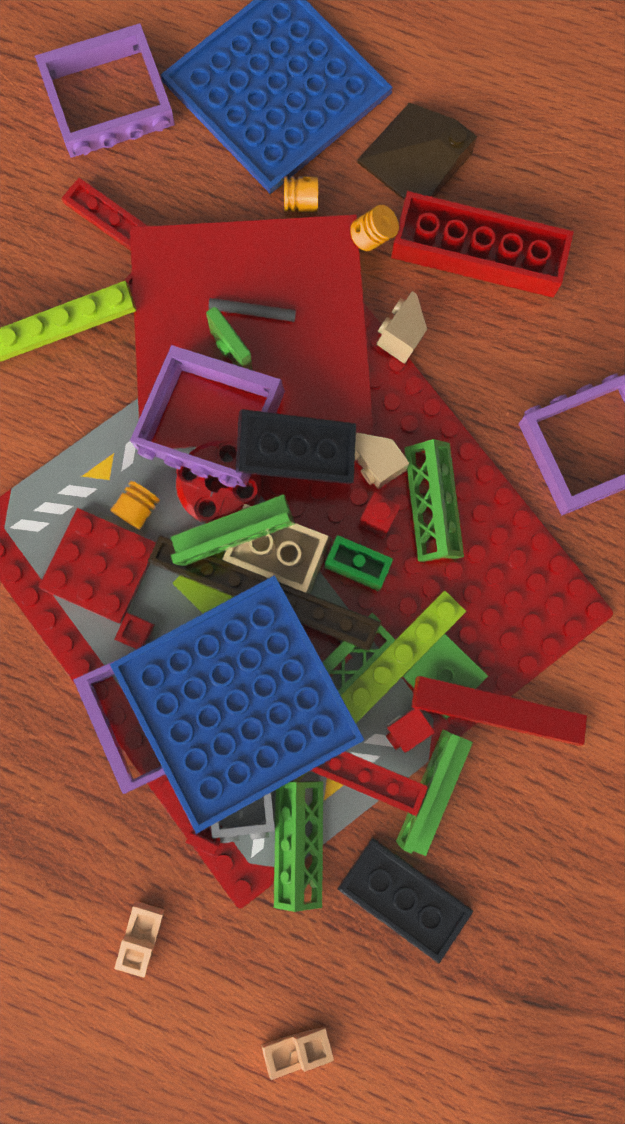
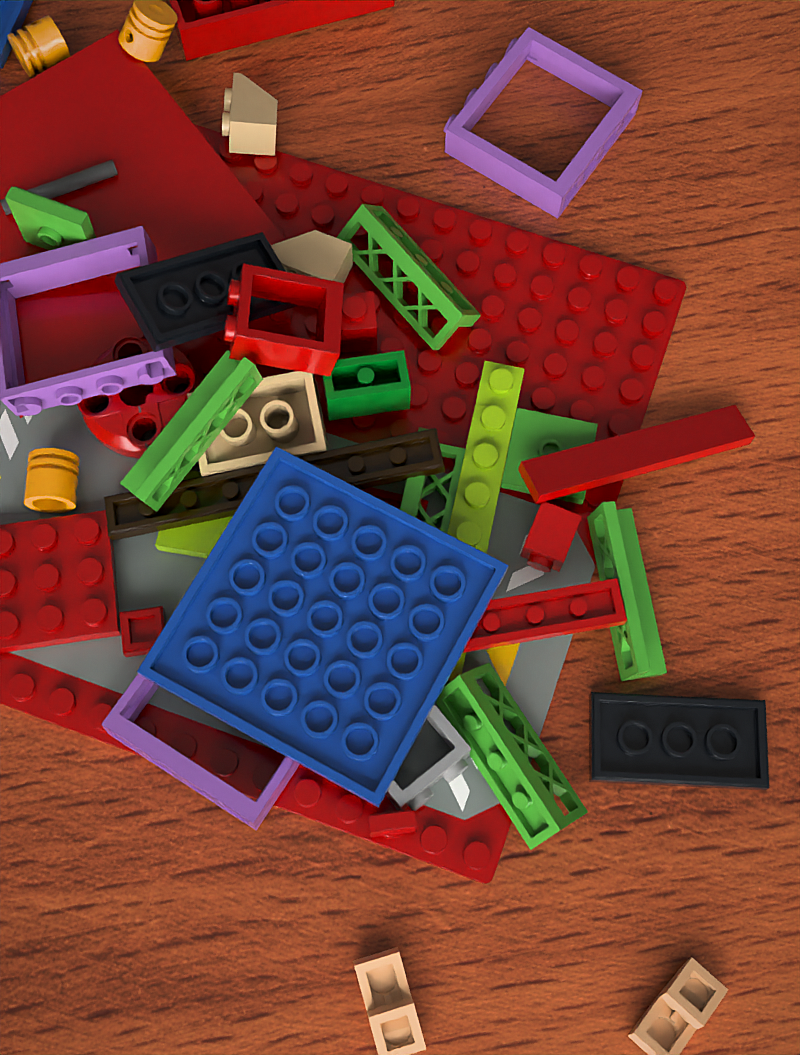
camera: 30 degrees left, 10 degrees down
none -> red window [223,263,344,377]

